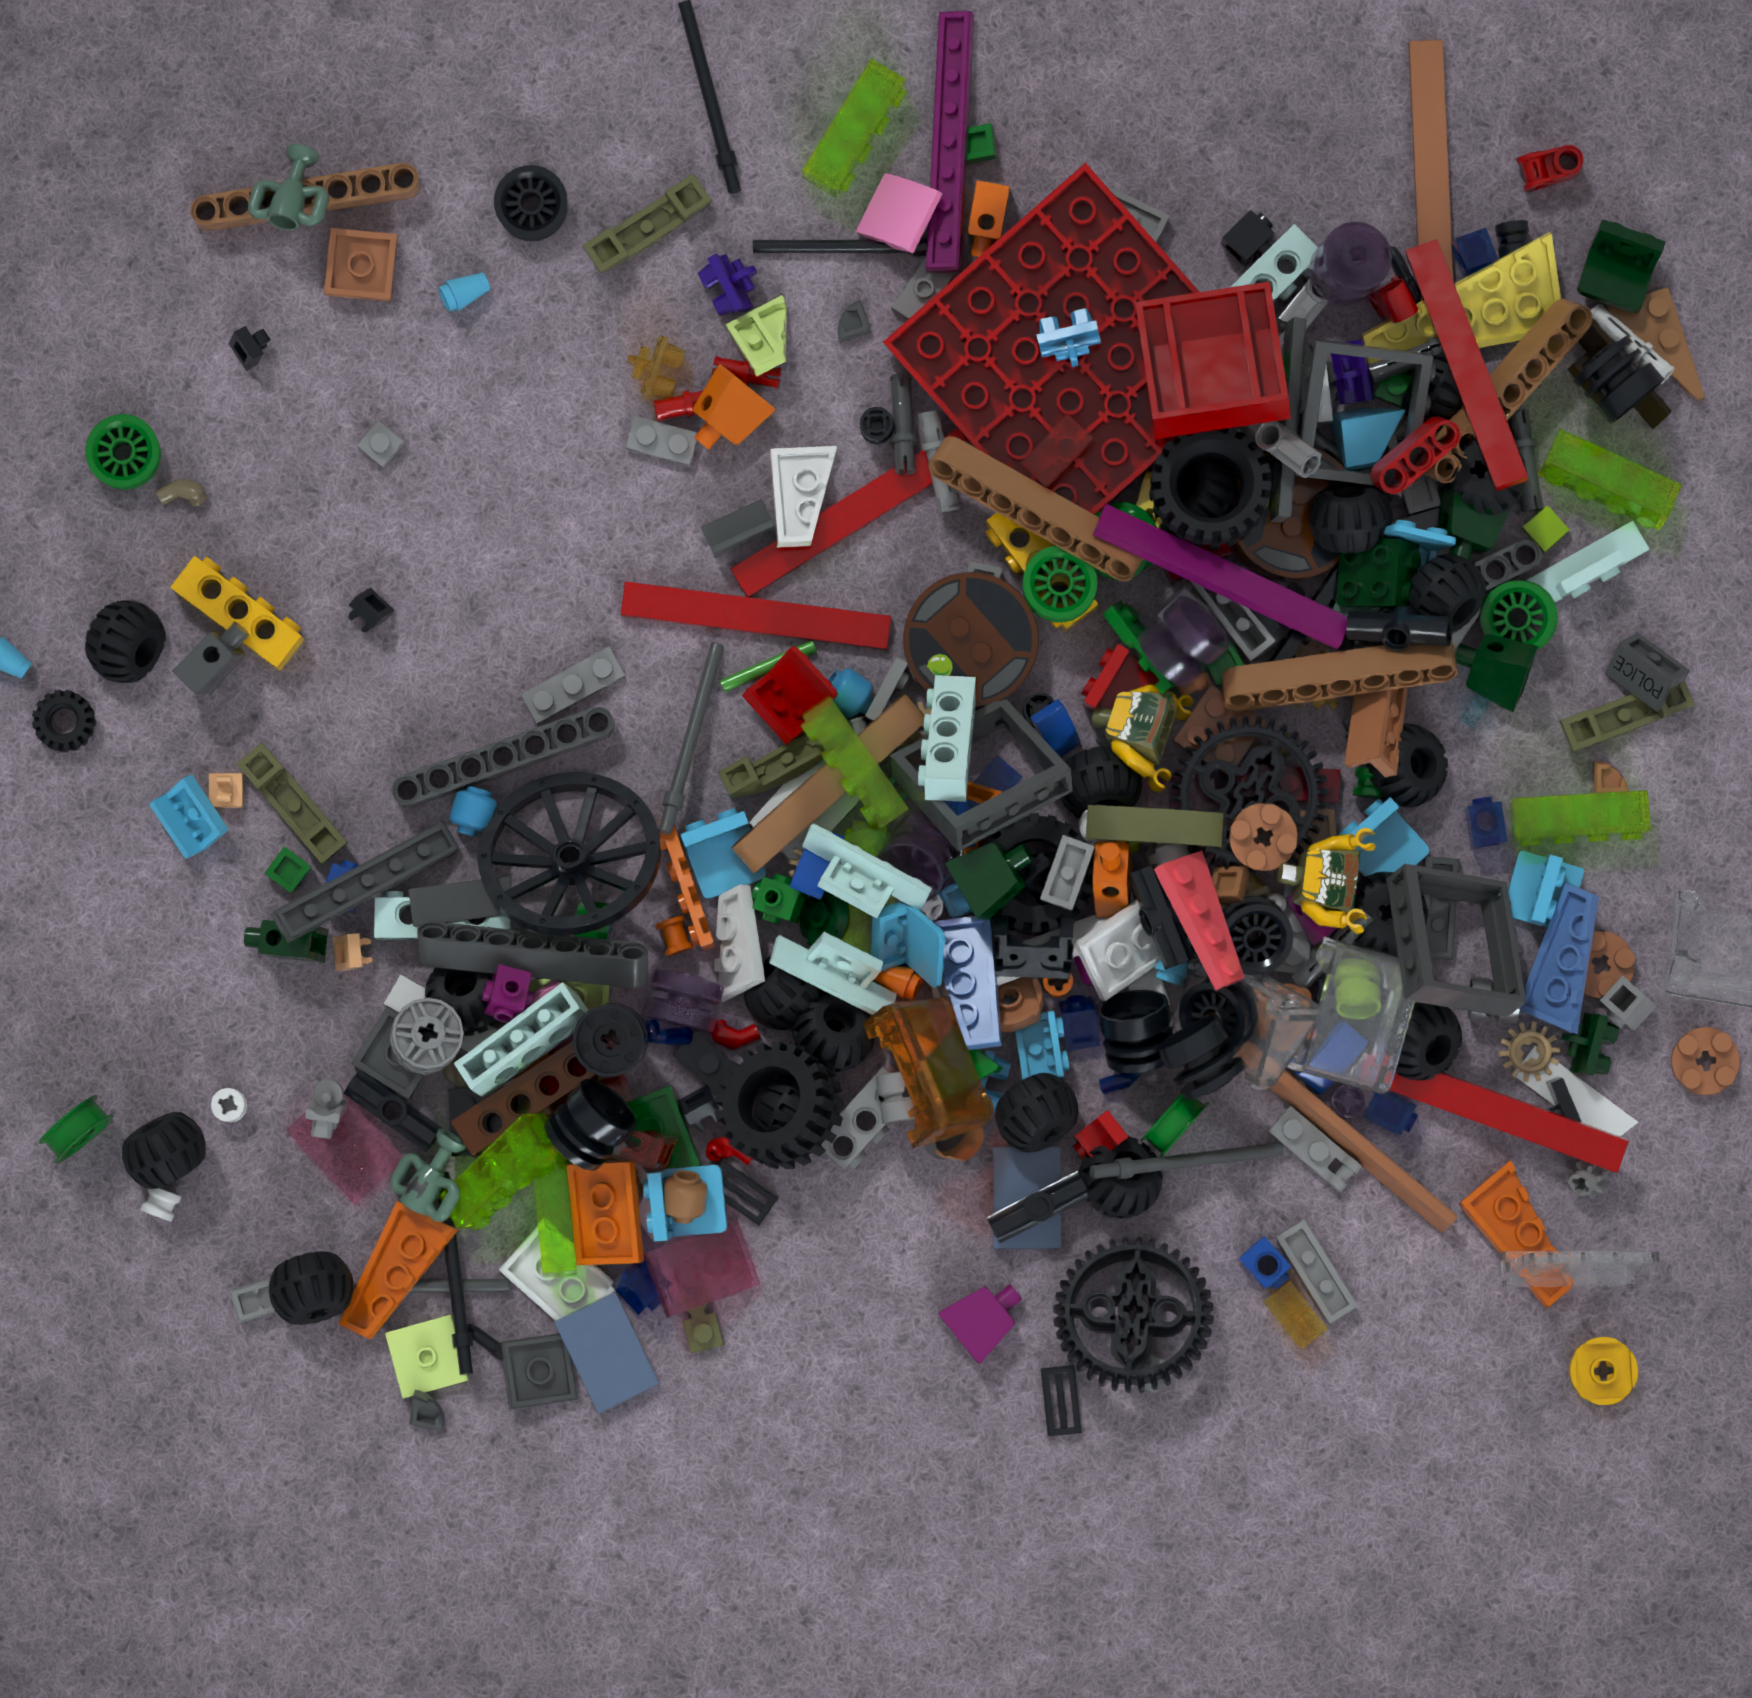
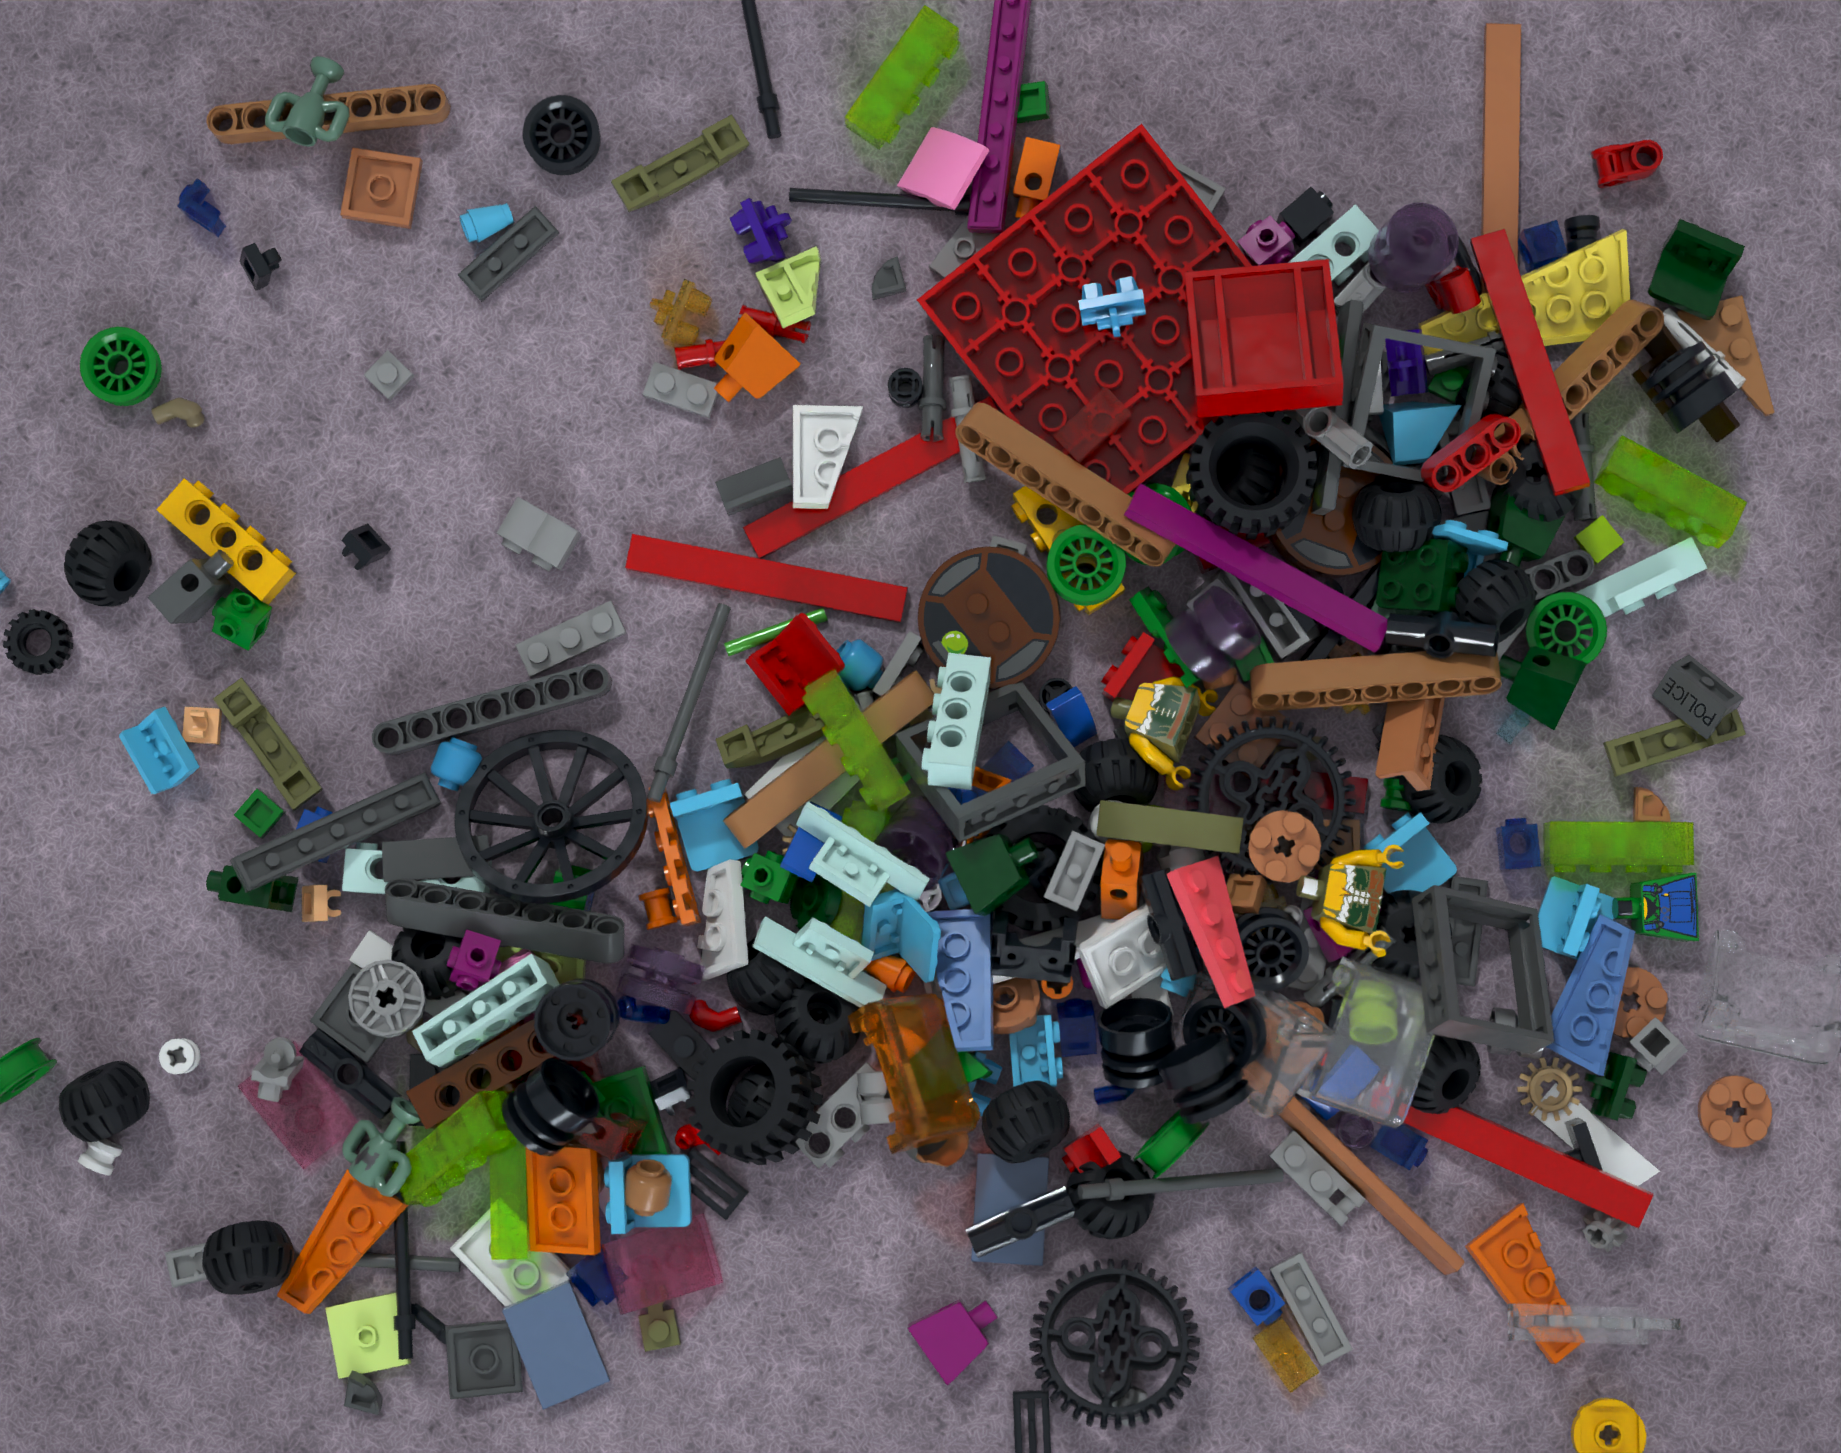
camera: 10 degrees right, 0 degrees up
none -> clear blue bracket [177,179,226,237]
none -> green brick [212,588,273,651]
none -> dark grey tile [458,206,559,302]
none -> light grey brick [497,497,582,572]
none -> magenta brick [1237,215,1296,266]
none -> torso [1612,873,1699,942]

